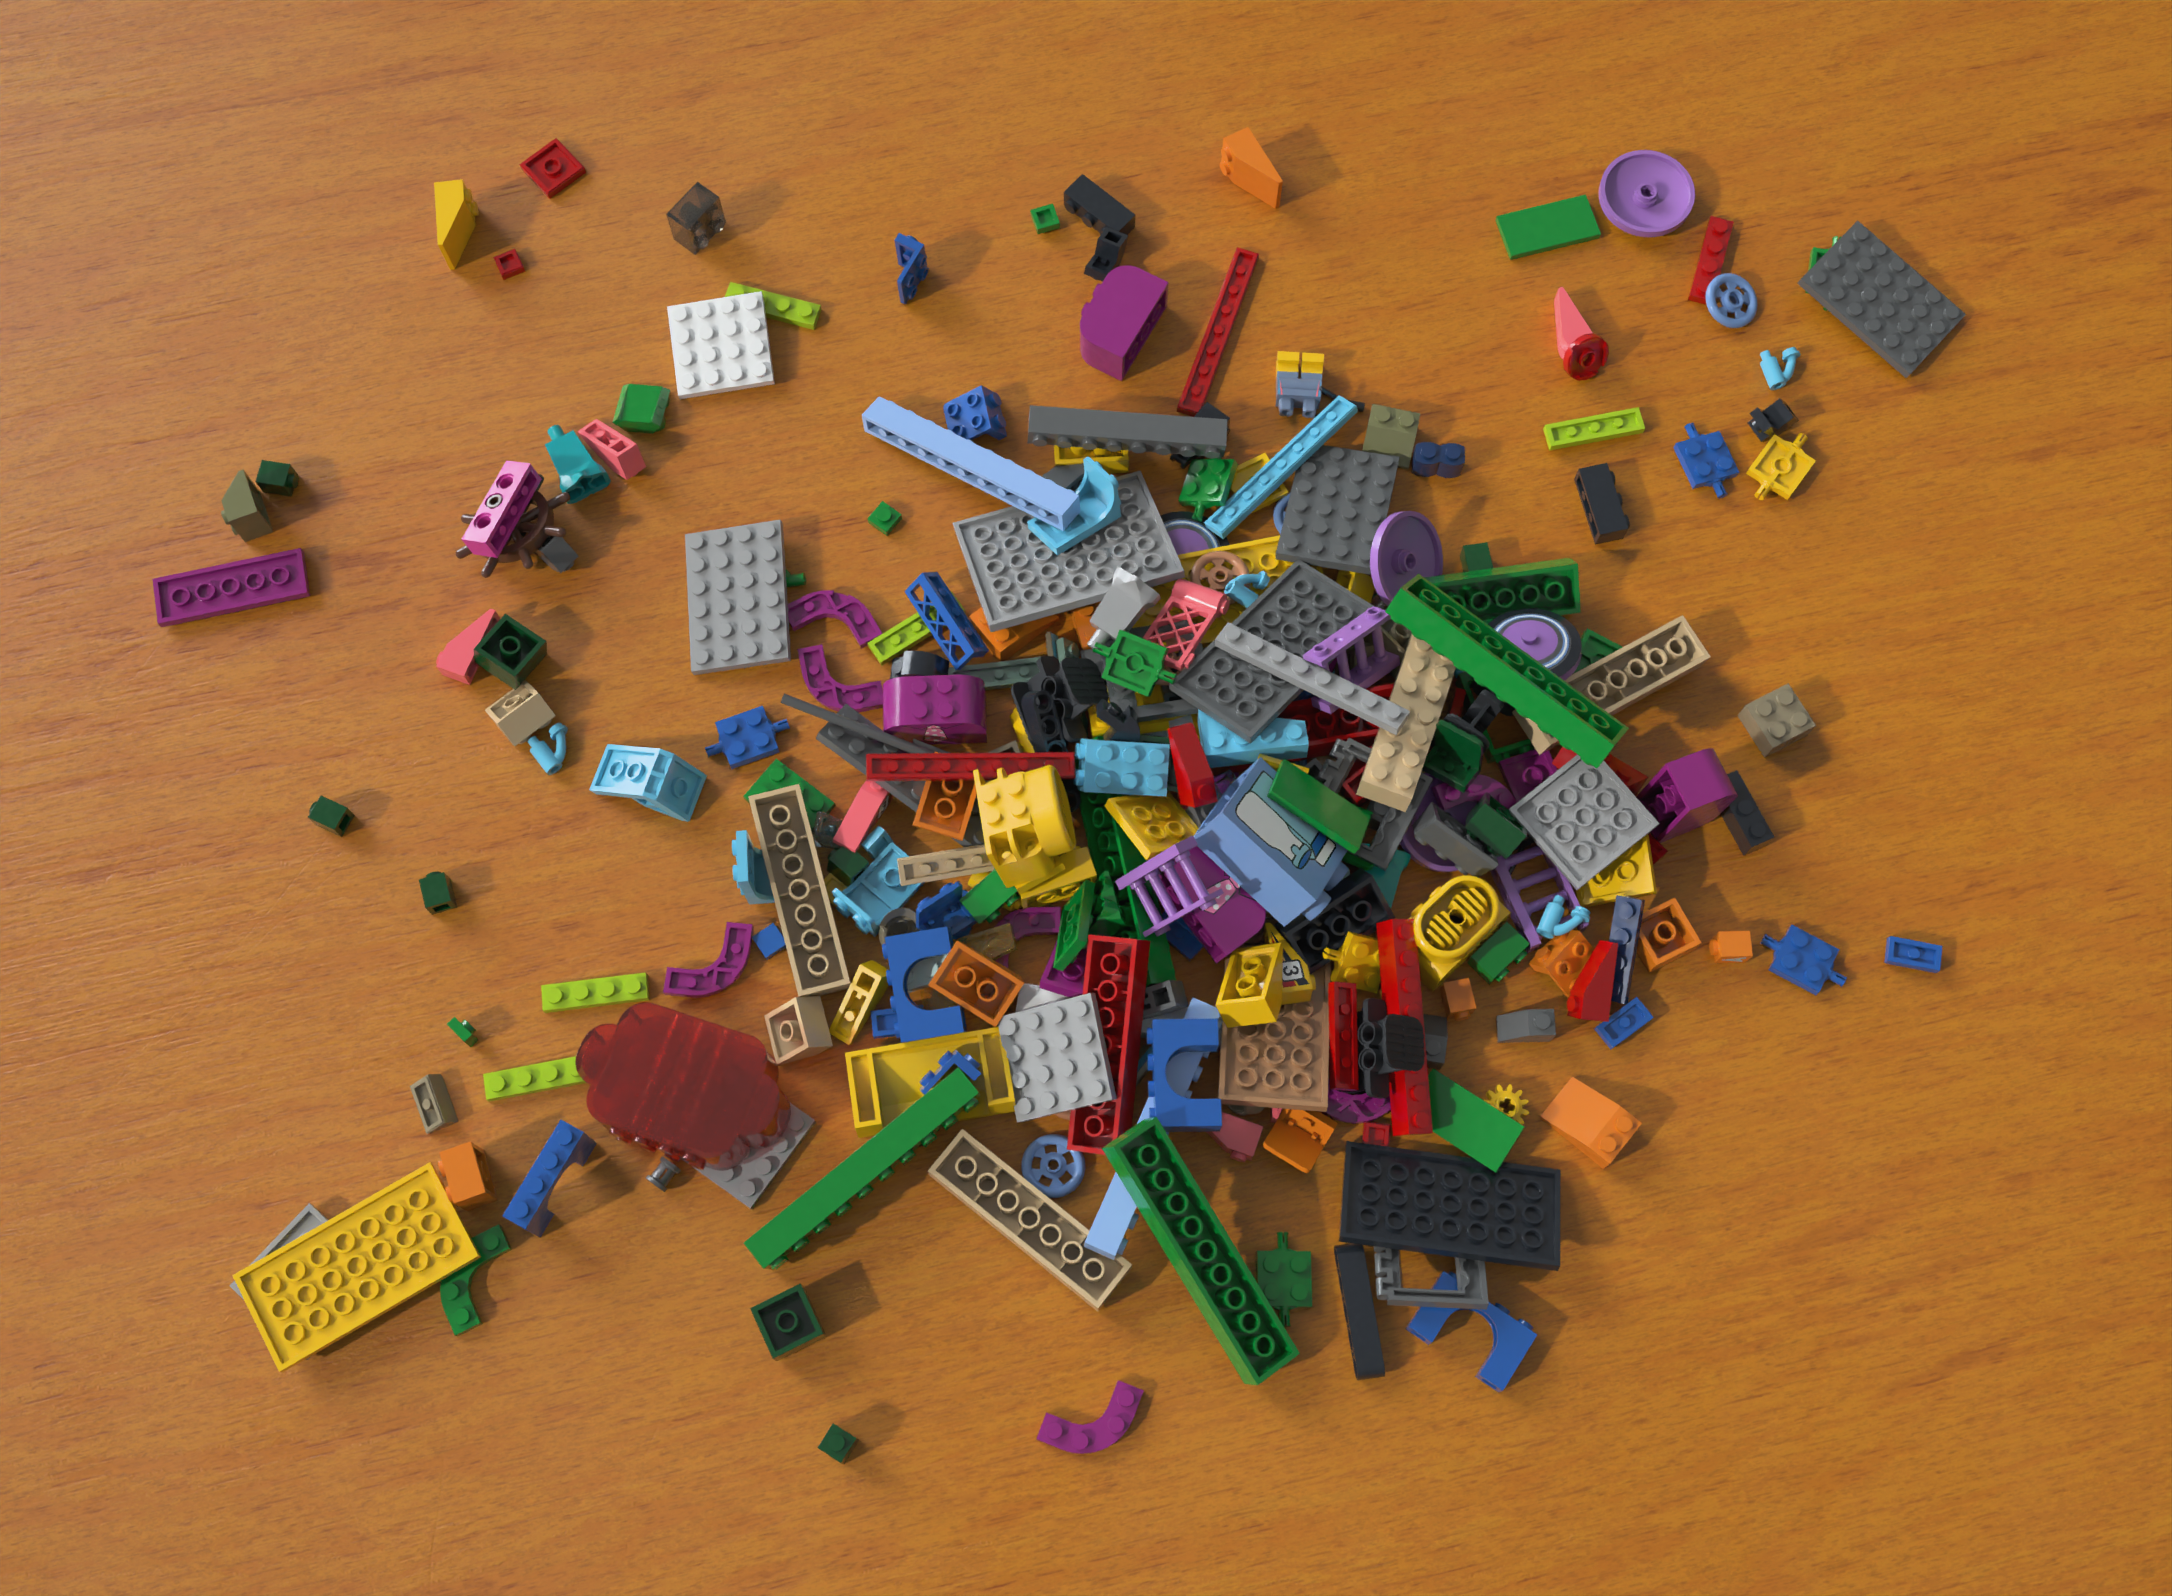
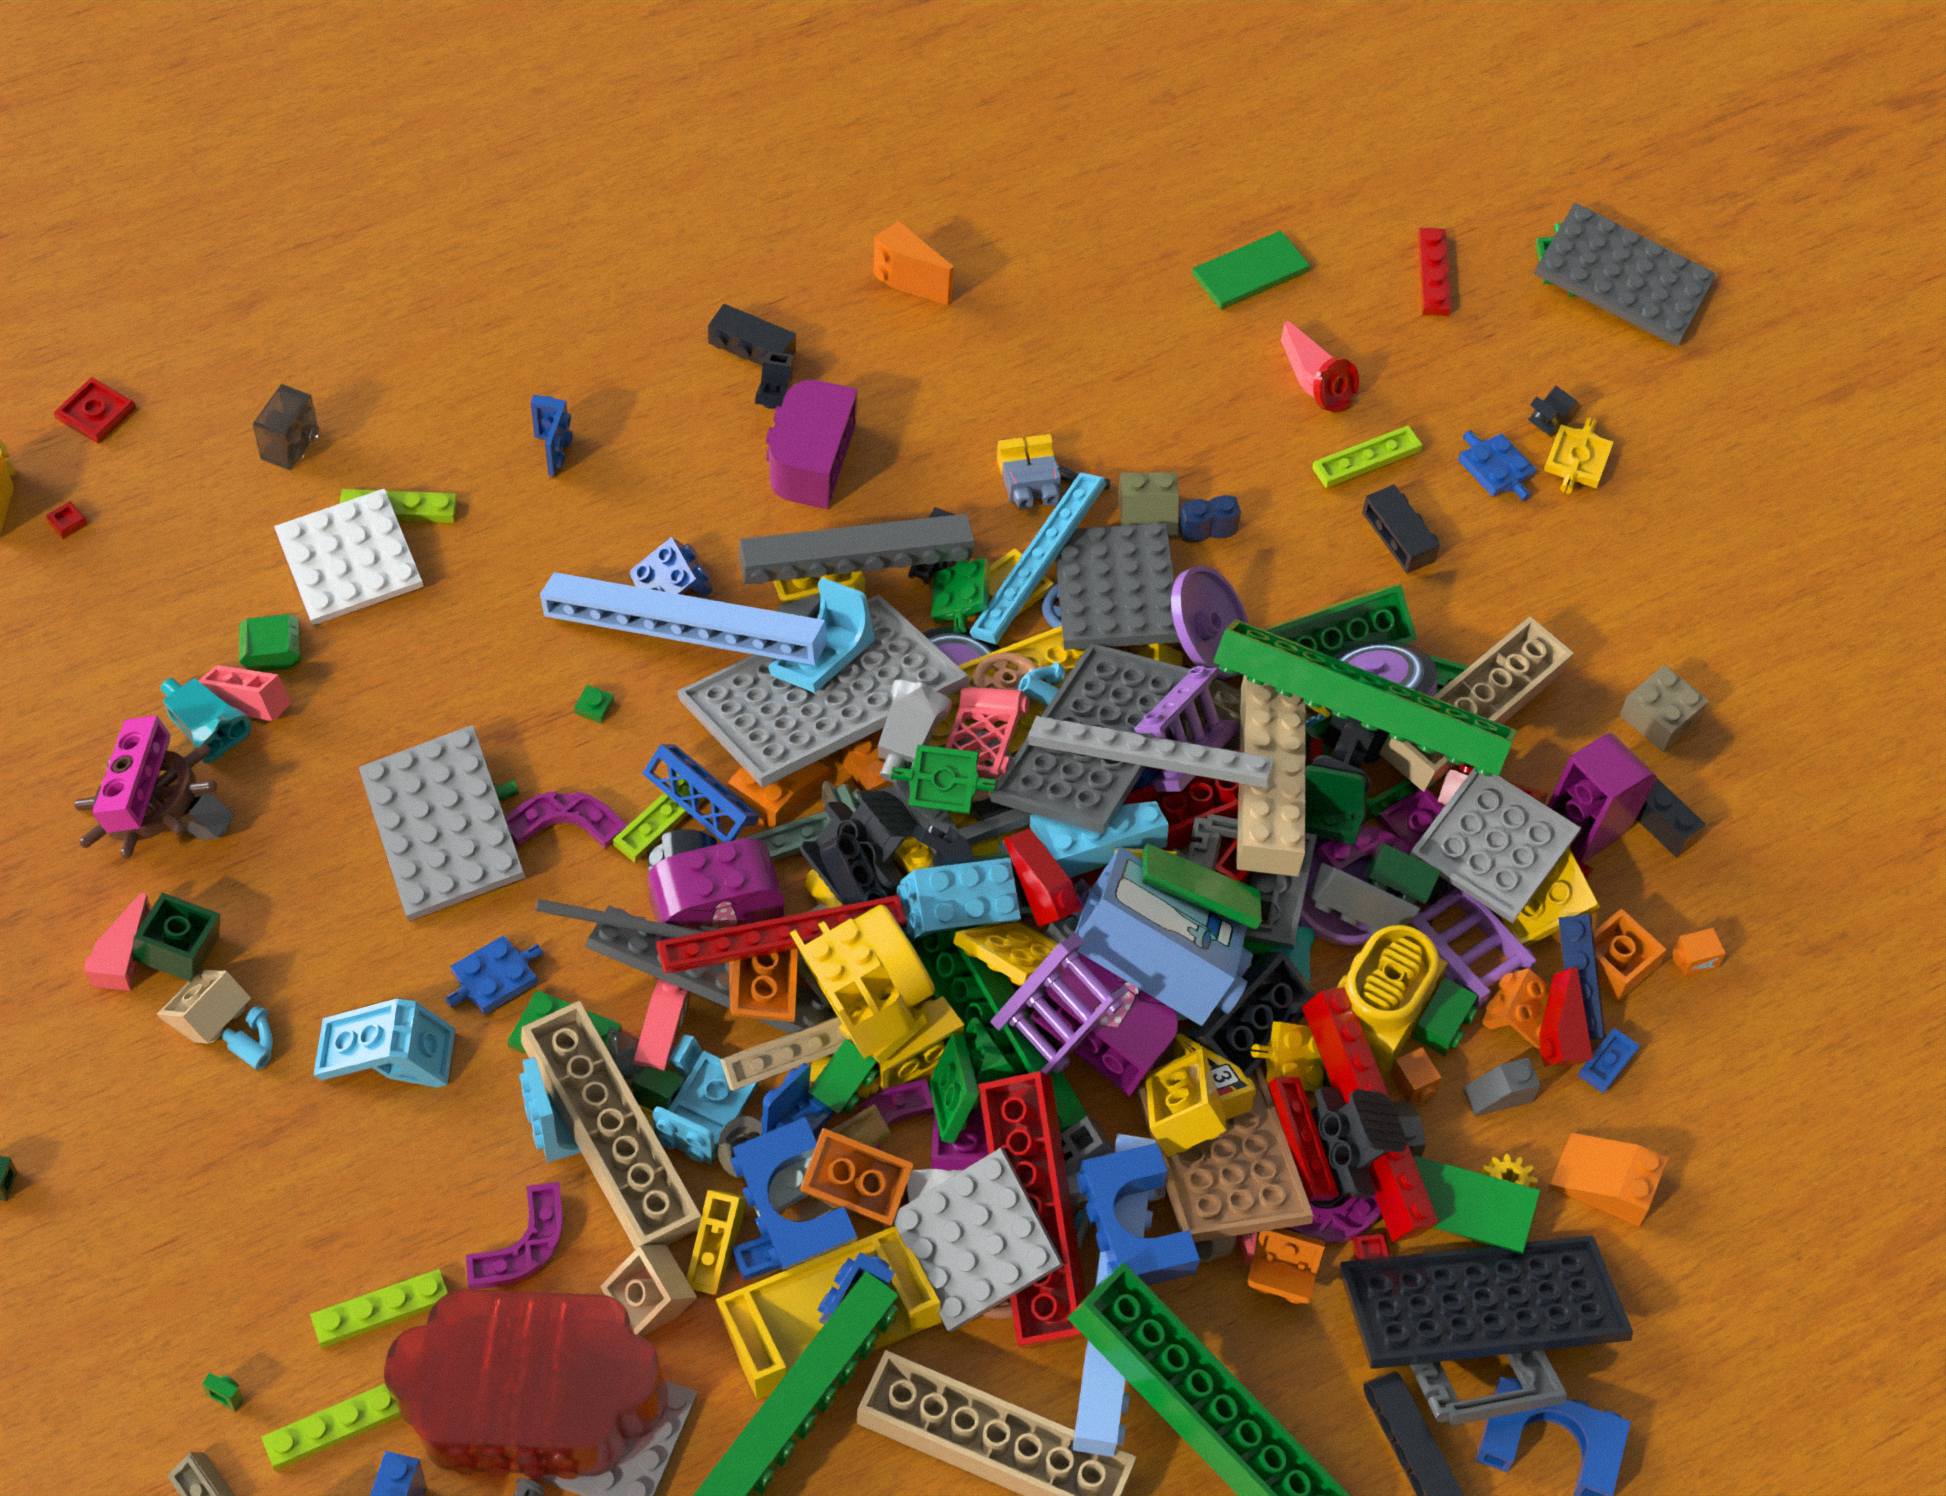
camera: 20 degrees left, 15 degrees down
dark green brick [419,871,457,915] -> none
blue tile [752,923,786,960] -> none
magenta plate [798,644,883,712] -> none
medium blue plate [1021,1134,1085,1198] -> none
green plate [1030,204,1060,234] -> none
blue plate [1162,911,1203,962] -> none
red tile [1177,247,1259,417] -> none
coral slope [1207,1112,1263,1163] -> none
green plate [1256,1232,1312,1327] -> none
dark green brick [1459,542,1493,572] -> none
medium azure plant [1536,895,1590,939] -> none
medium lavender dish [1599,150,1695,237] -> none
medium blue plate [1706,273,1758,328] -> none
medium azure plant [1760,347,1801,390] -> none
blue plate [1760,925,1847,995] -> none
blue plate [1884,936,1942,973] -> none

